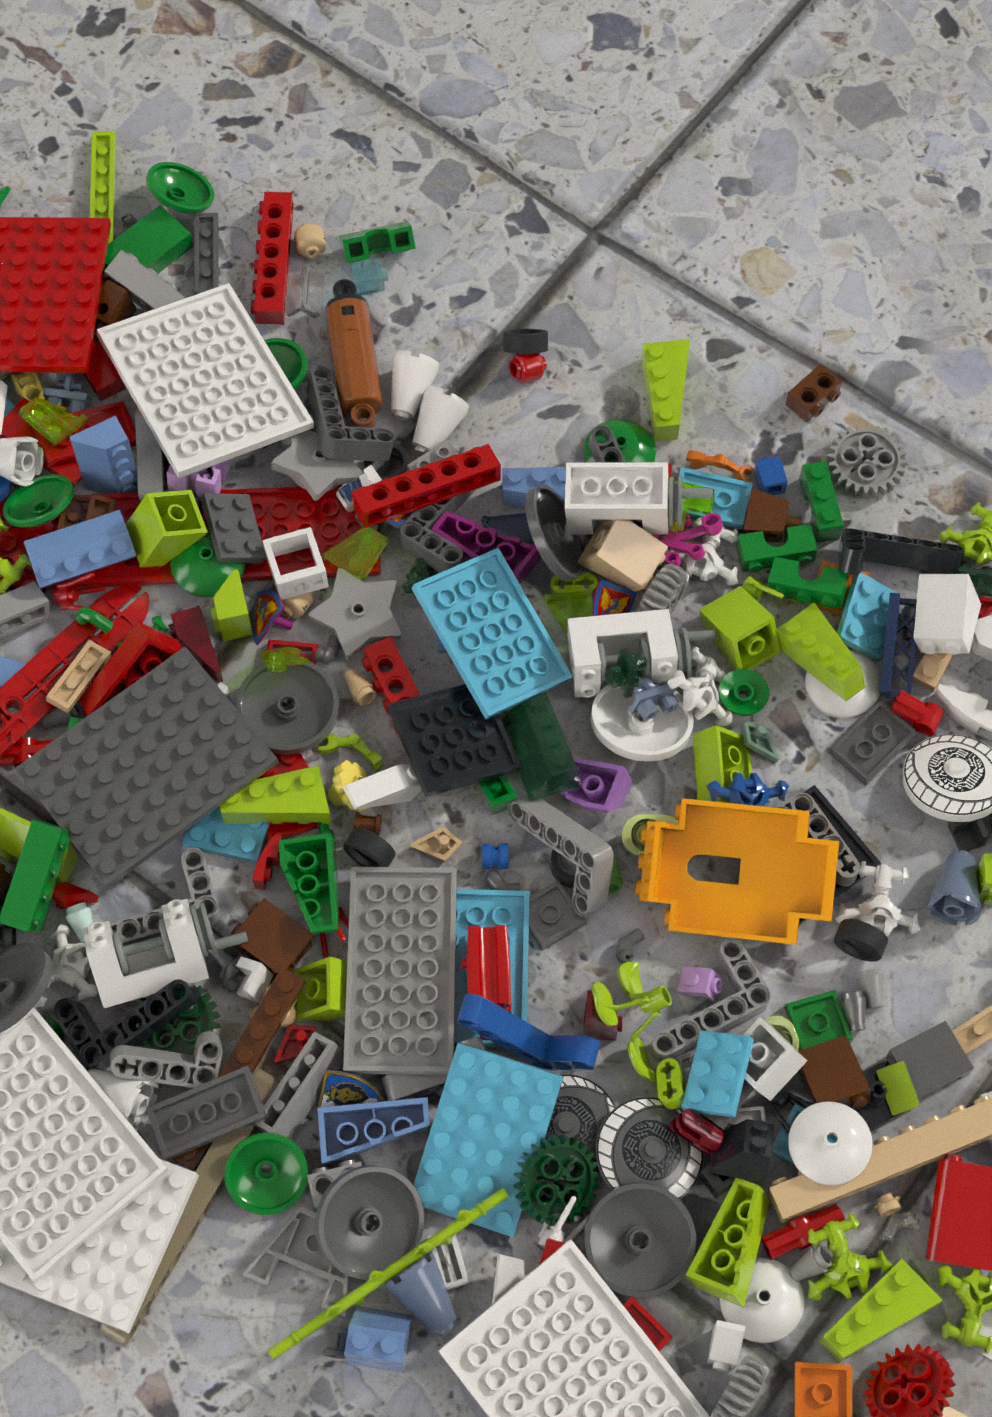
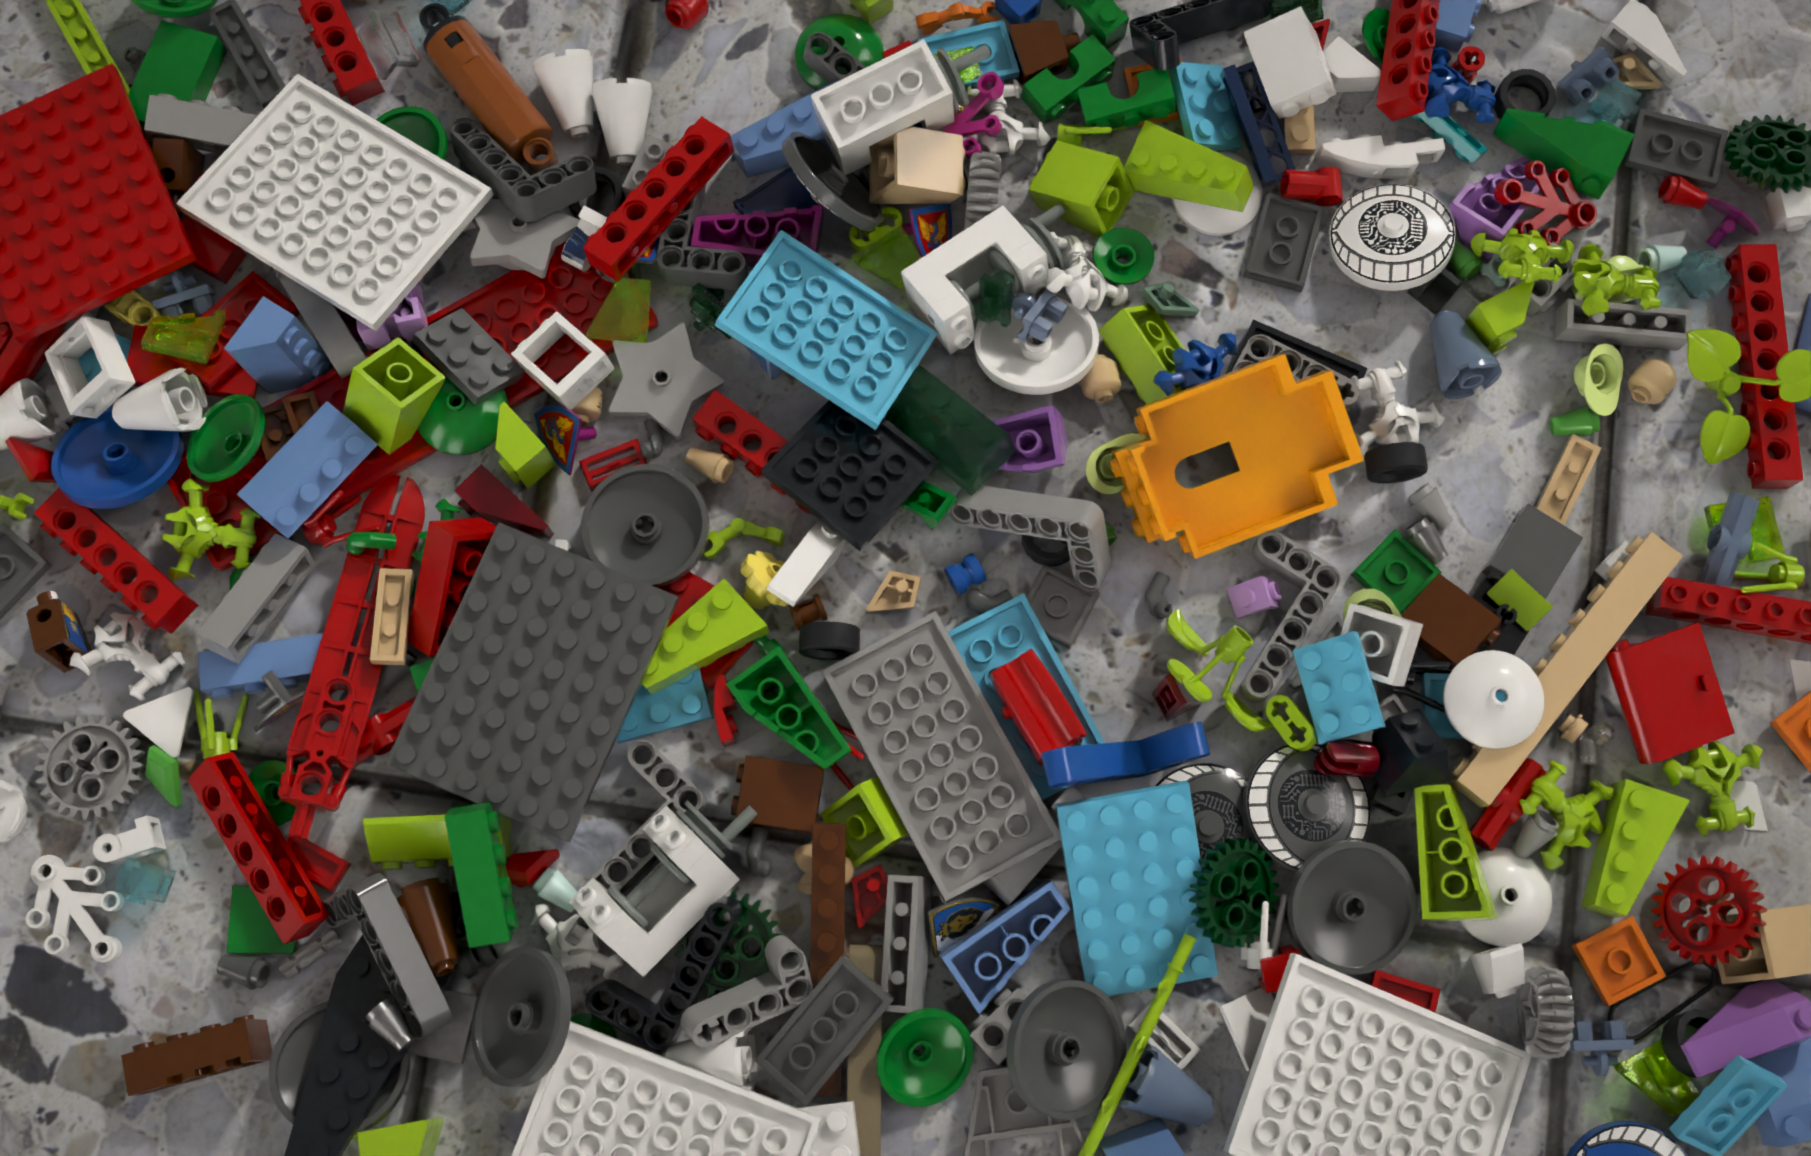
camera: 30 degrees left, 10 degrees up
white panel [236,957,273,1003] -> none
clear neon green plate [261,647,309,672] -> none
none -> tan head [1080,354,1122,403]

